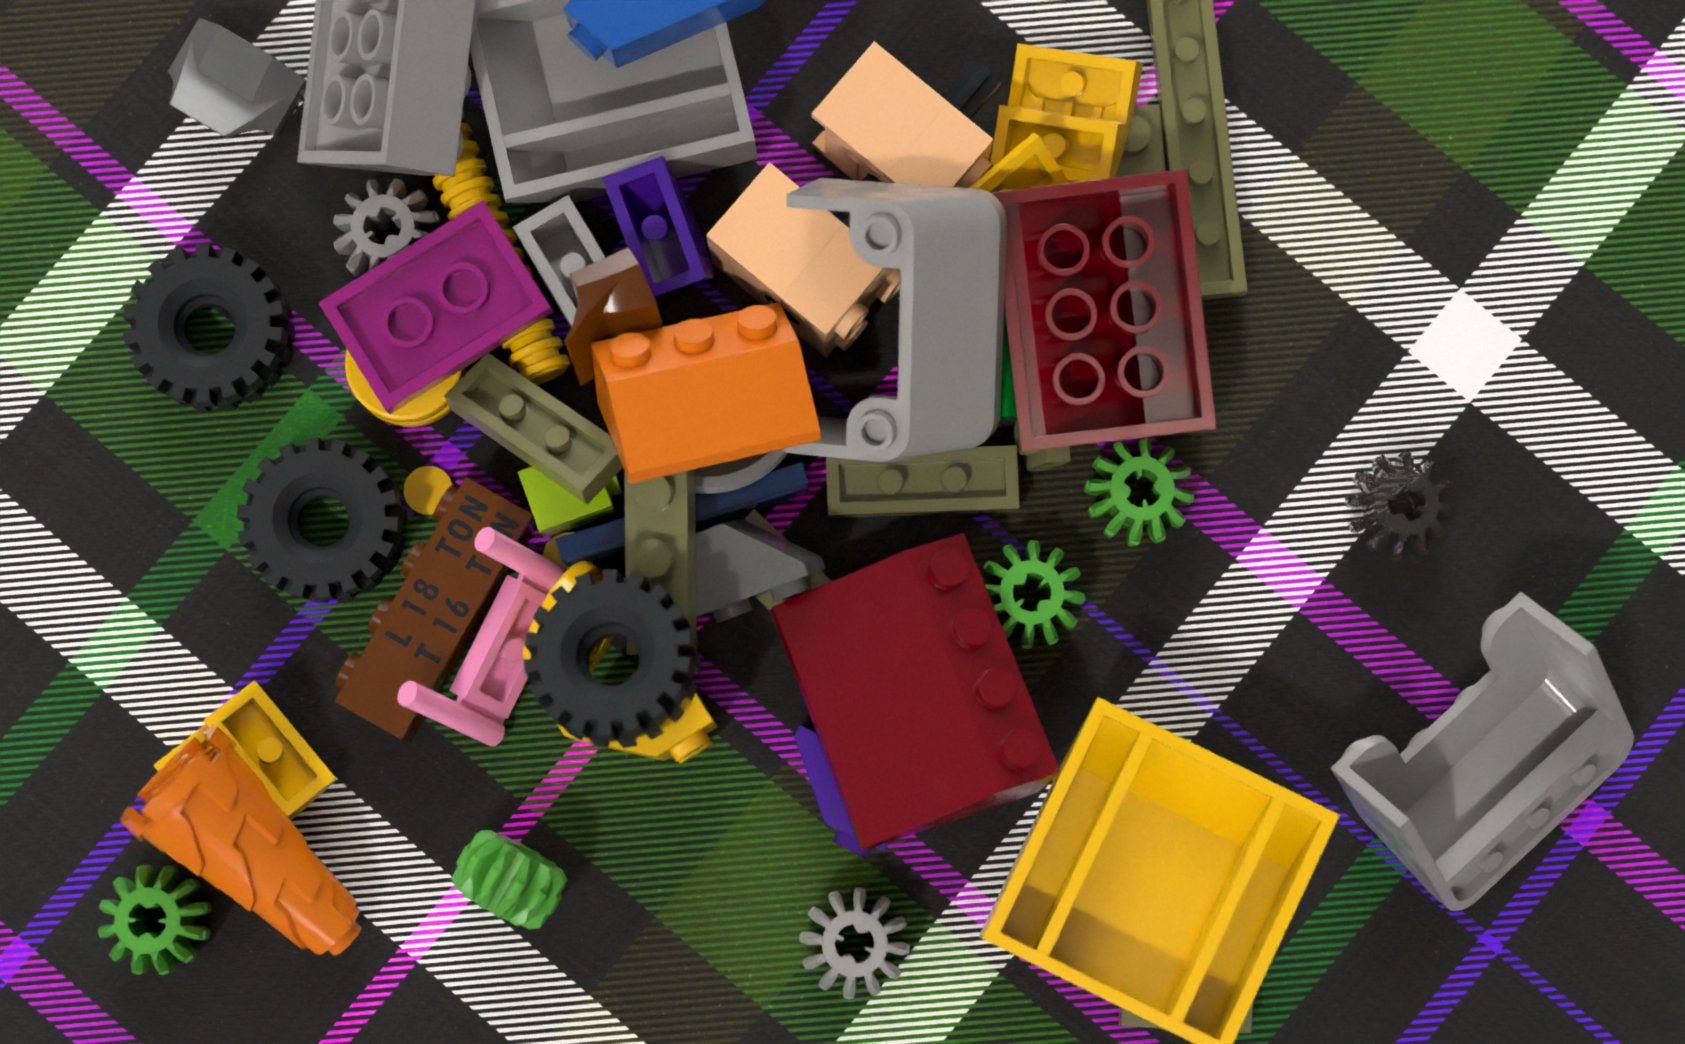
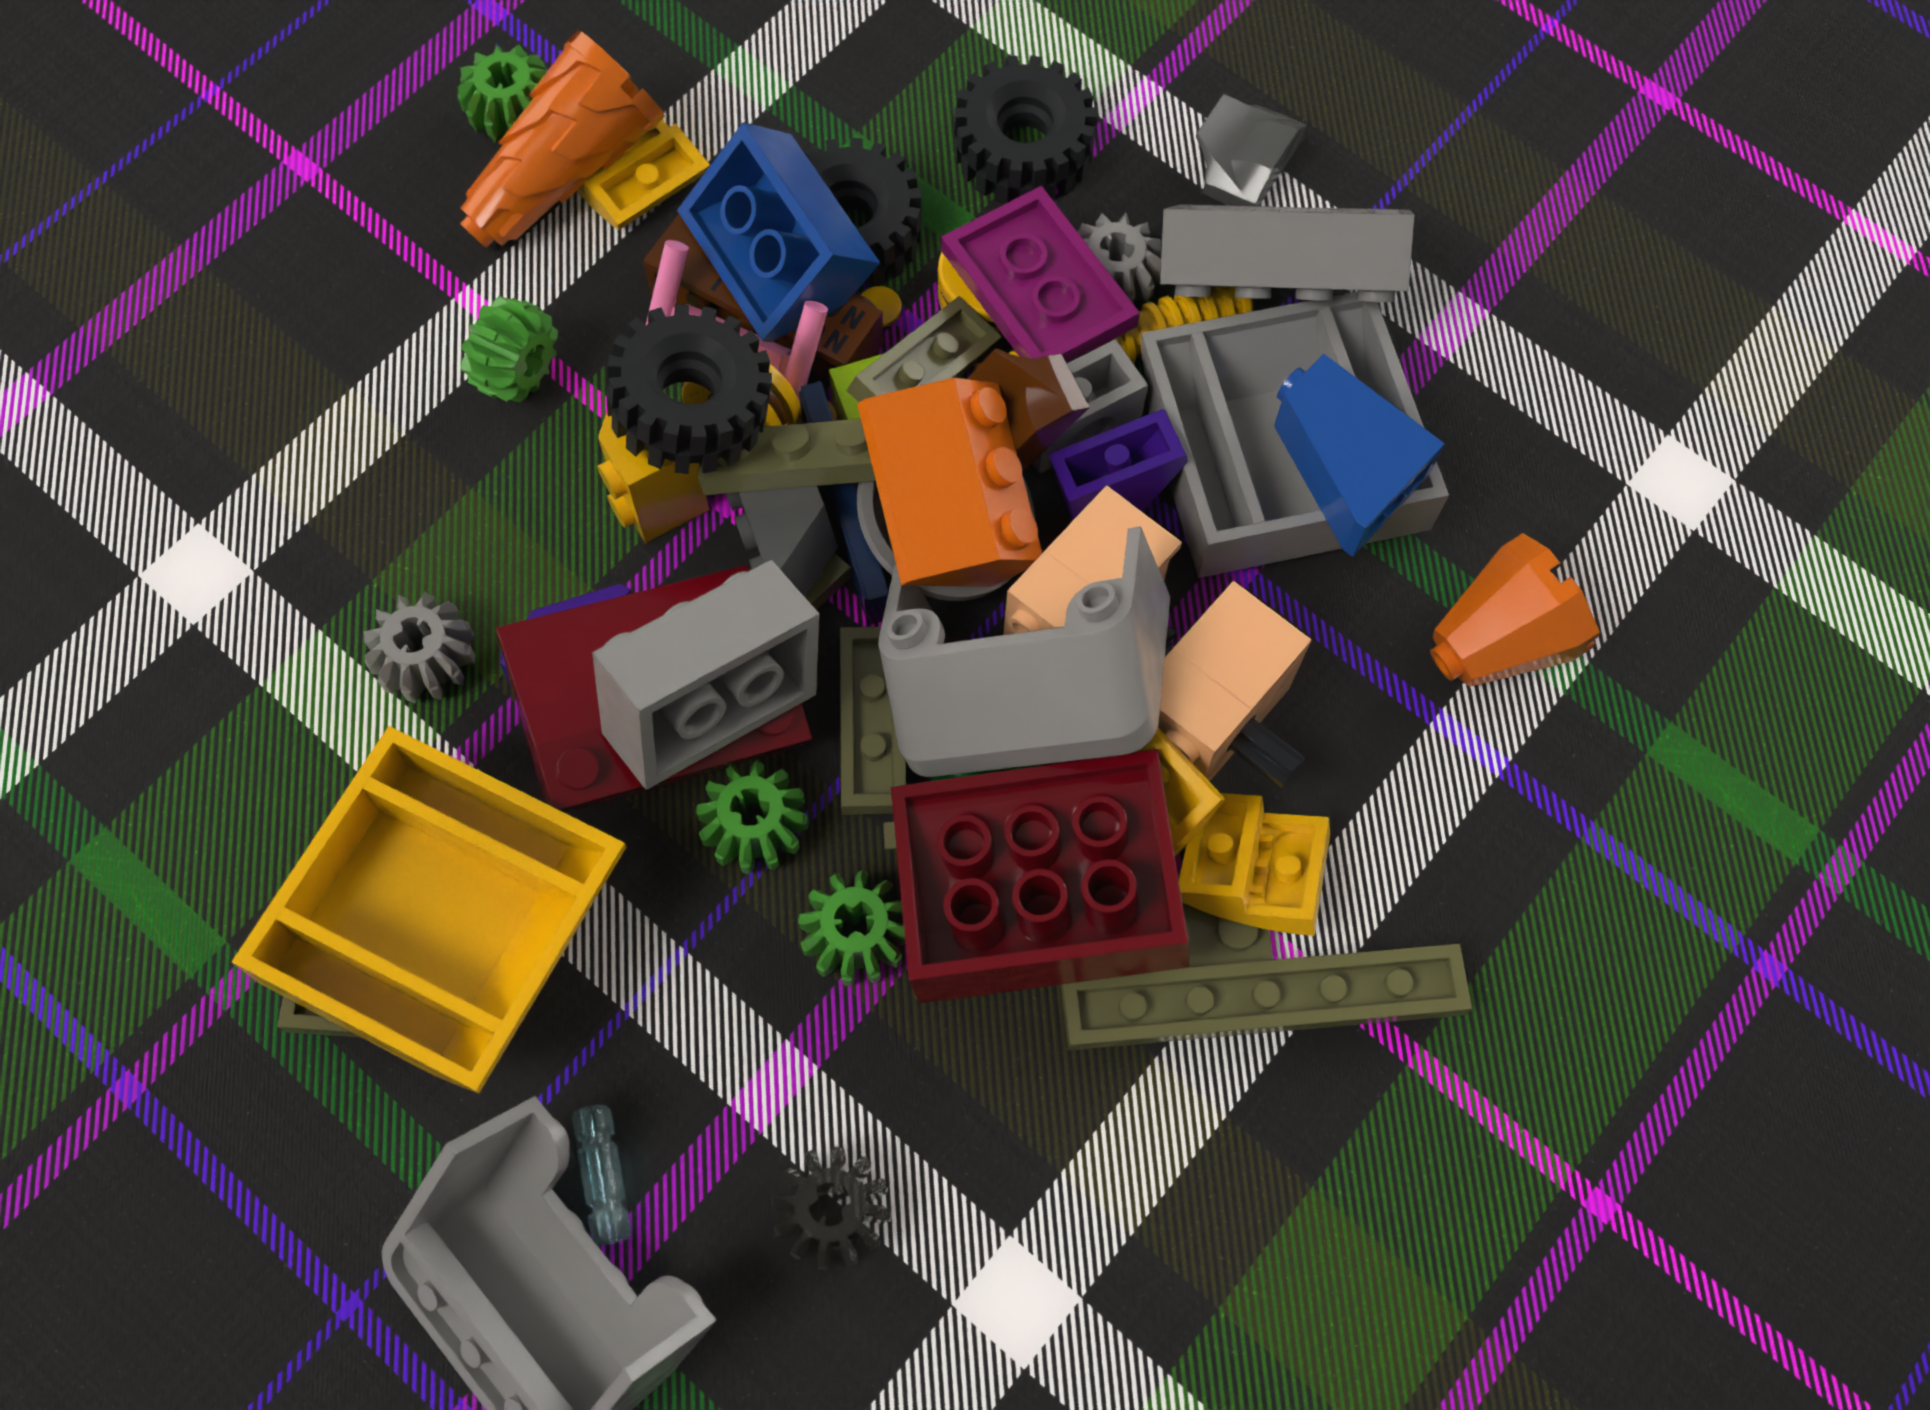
camera: 90 degrees right, 15 degrees down
none -> clear light blue axle [572,1105,631,1245]
none -> light grey brick [592,559,819,790]
none -> blue slope [677,122,880,342]

